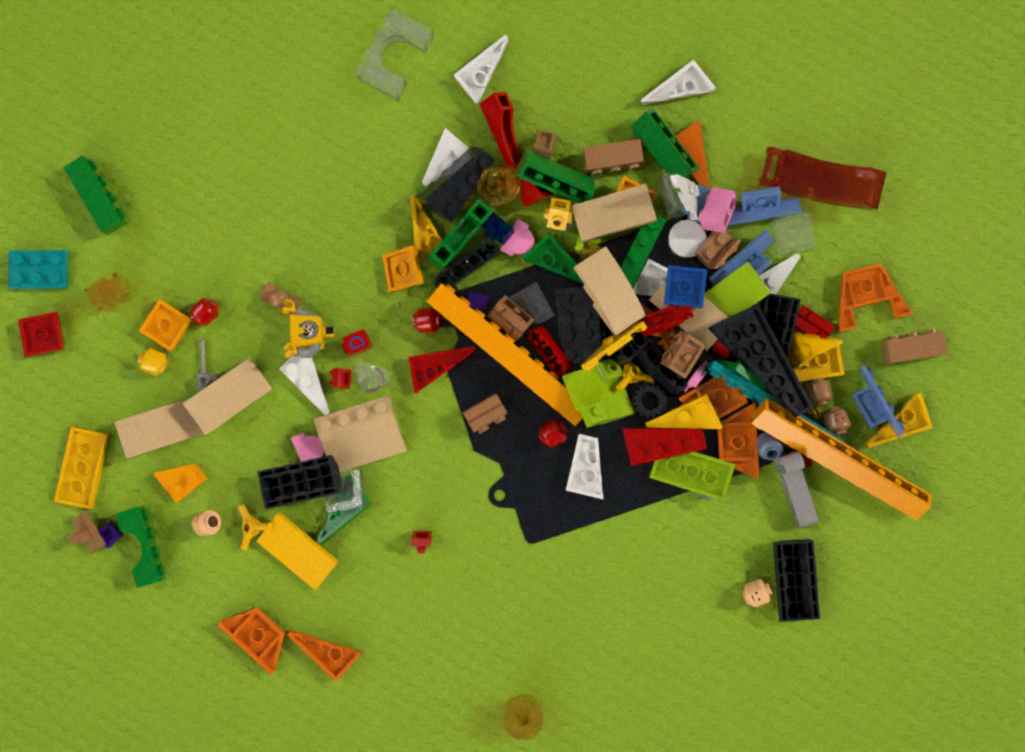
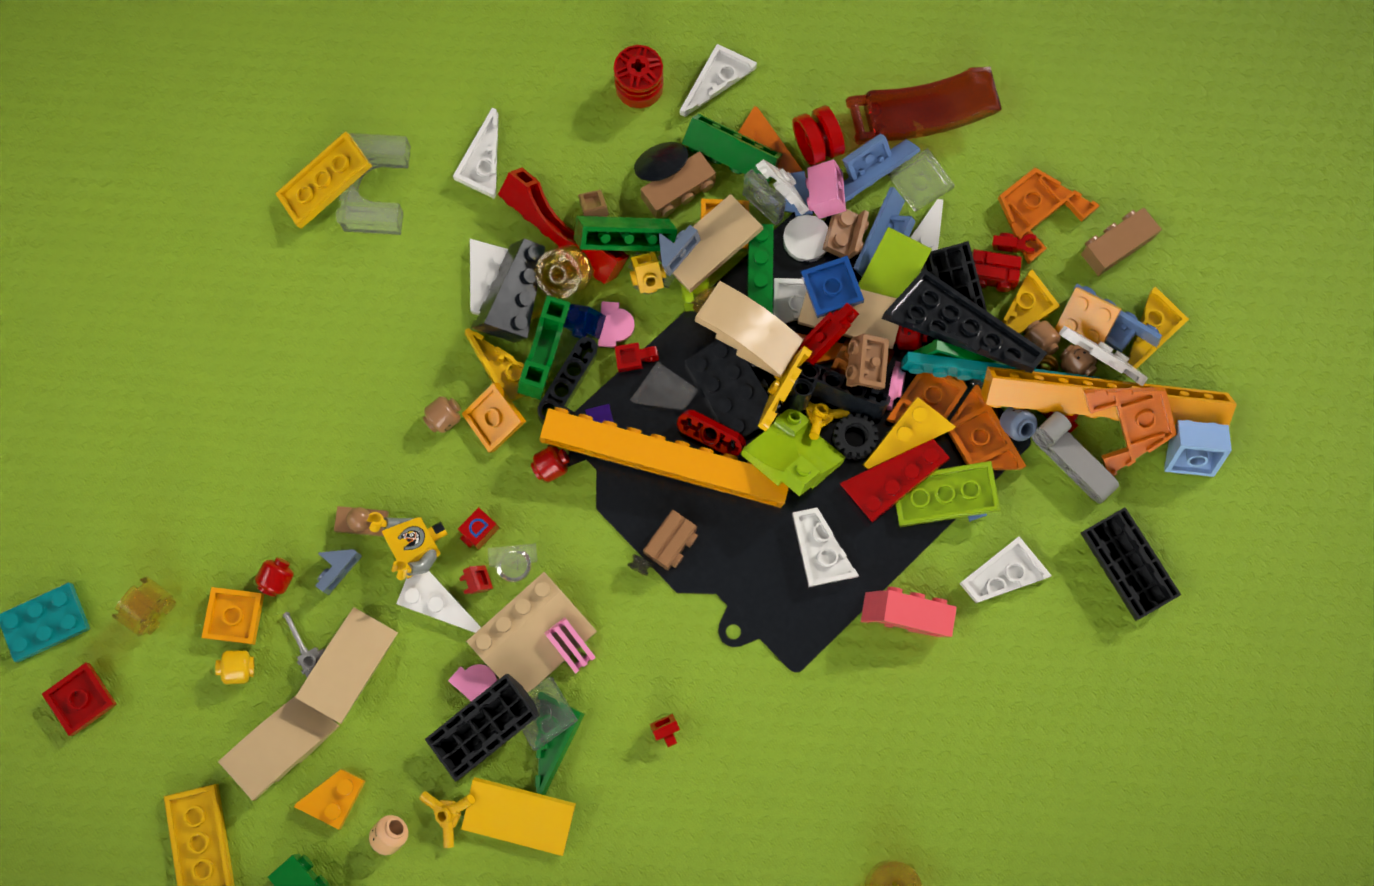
camera: 30 degrees left, 10 degrees down
green brick [63,156,127,235] -> none
red wing [408,346,475,393] -> none
medium nougat brick [488,295,534,341] -> none
green wing [522,233,585,285] -> none
red head [538,419,568,448] -> none
light nougat head [742,579,773,607] -> none
yellow wing [788,332,843,366] -> none
none -> yellow tile [275,131,372,229]
none -> sand blue slope [315,549,362,595]
none -> medium nougat head [423,396,461,433]
none -> bright pink tile [544,617,596,674]
none -> red wheel [613,45,664,109]
none -> red plate [614,342,659,372]
none -> clear smoke bush [627,554,653,576]
none -> black shield [634,142,688,181]
none -> sand blue slope [659,225,701,277]
none -> red wheel [792,105,845,166]
none -> coral wedge [861,587,957,637]
none -> white wing [959,537,1052,603]
none -> red plate [992,233,1036,254]
none -> light orange plate [1055,287,1122,344]
none -> white wing [1059,326,1148,386]
none -> orange wing [1083,387,1177,476]
none -> light blue slope [1164,420,1232,477]

